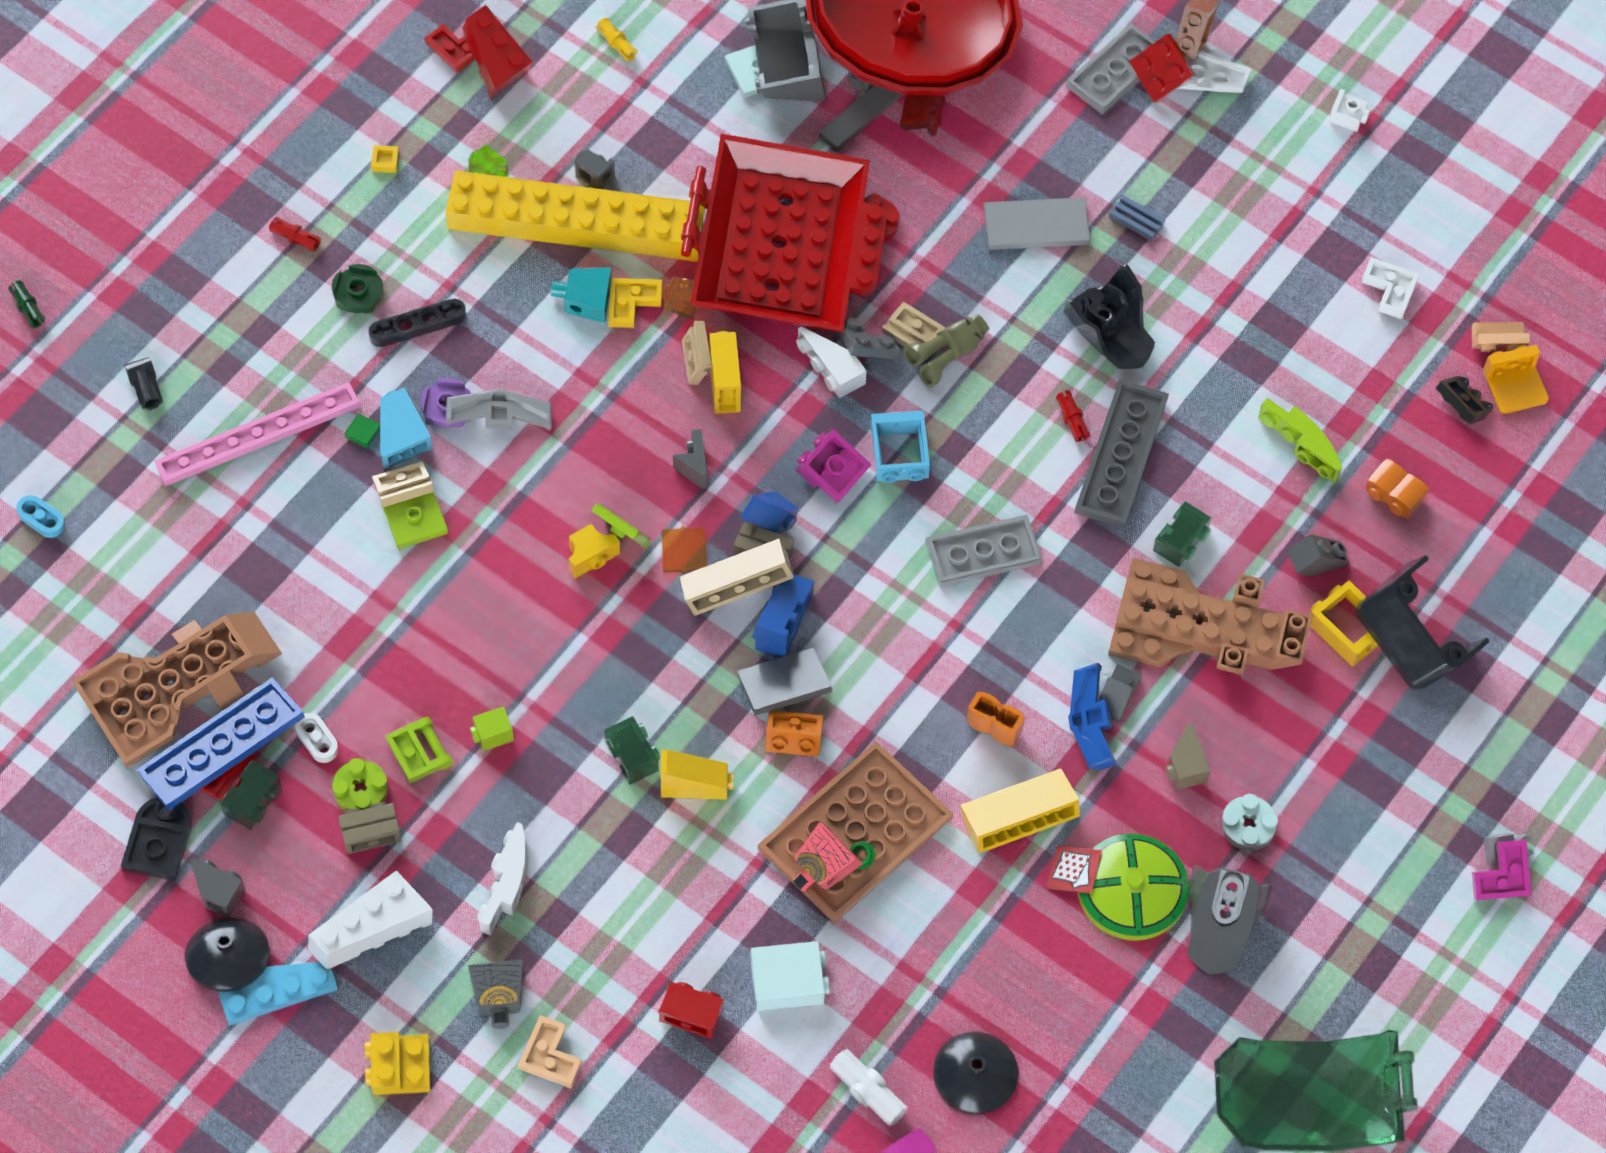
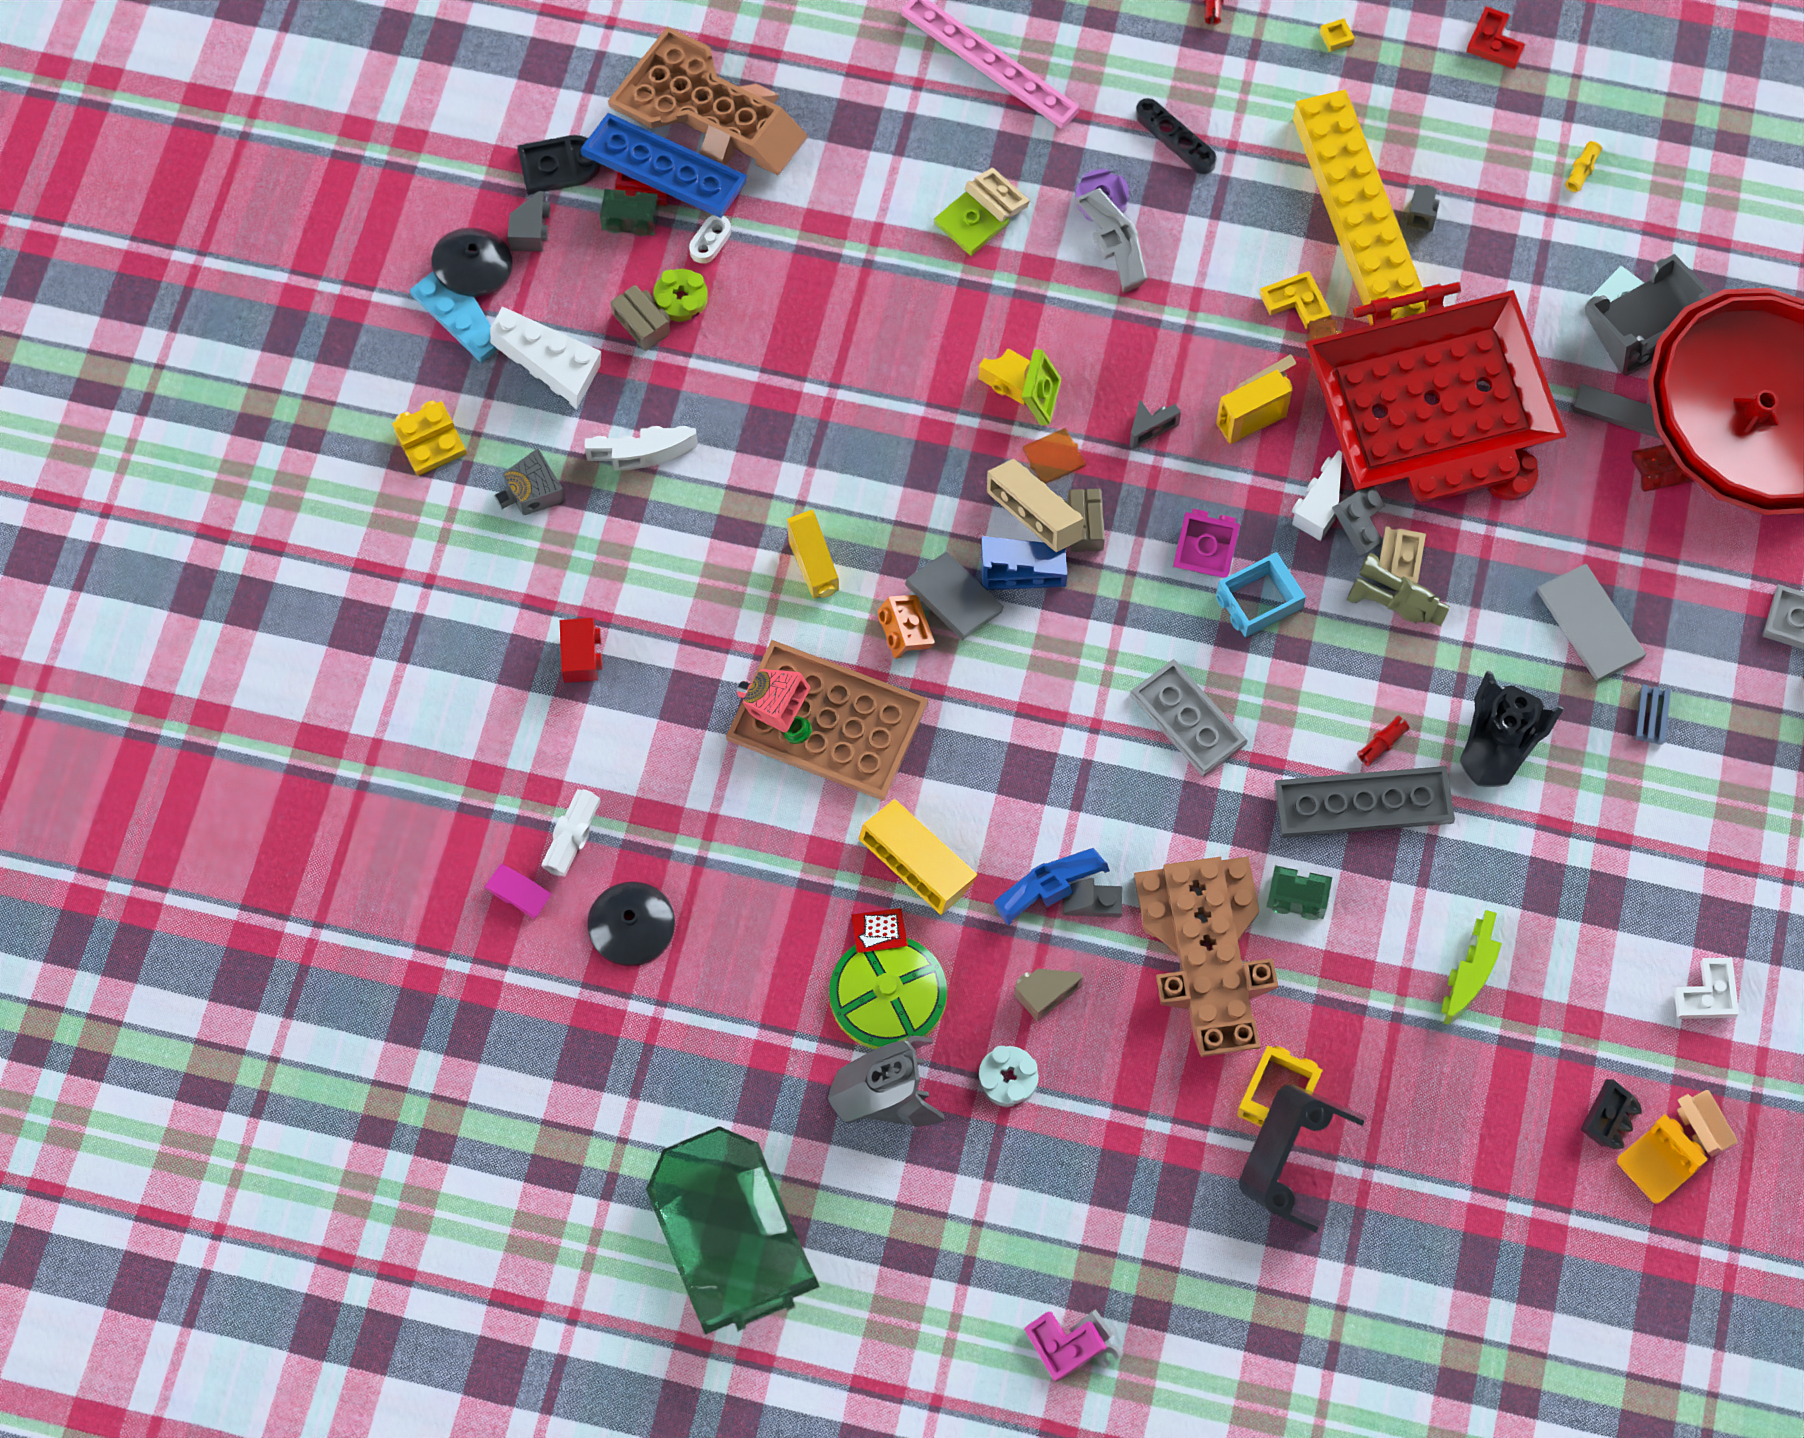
camera: 70 degrees right, 5 degrees up
dark green plate [331,264,384,314] -> none
green tile [344,413,380,449] -> none
medium azure slope [380,388,432,470] -> none
lime plate [385,717,454,784] -> none
red wedge [462,4,533,100] -> none
clear neon green brick [468,144,509,177] -> none
lime brick [470,706,514,751] -> none
light nougat plate [518,1015,582,1088] -> none
teal torso [551,267,612,323] -> none
clear green brick [604,716,661,785] -> none
blue slope [741,491,800,533] -> none
light aqua brick [751,941,829,1011] -> none
orange brick [966,692,1025,746] -> none
dark grey slope [1287,534,1350,577] -> none
orange brick [1366,459,1429,518] -> none

